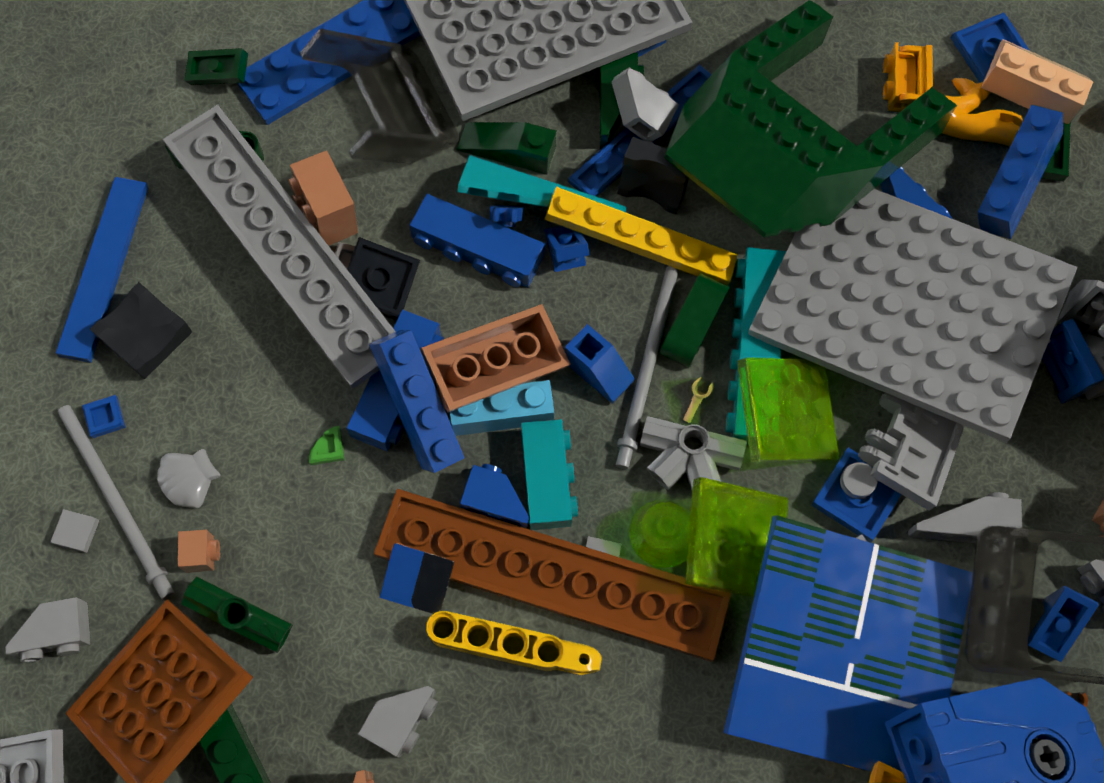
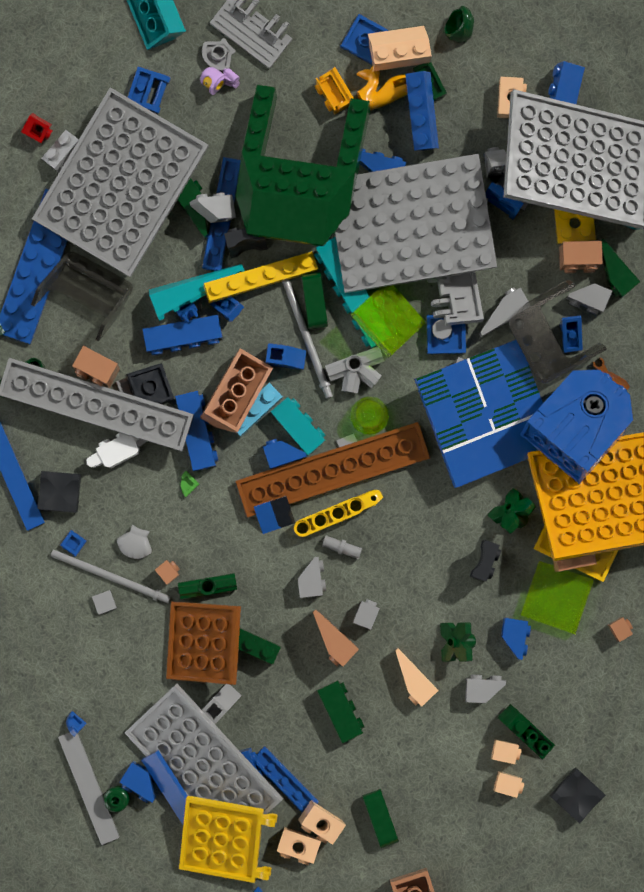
camera: 30 degrees left, 15 degrees up
light grey slope [5,597,91,662] -> none
blue brick [369,330,465,473] -> none
dark green slope [457,122,557,175] -> none
light nougat hand [683,377,714,423] -> none
clear neon green plate [685,477,788,598] -> none
none -> white hinge [87,433,148,468]
none -> light grey pin [322,535,362,559]

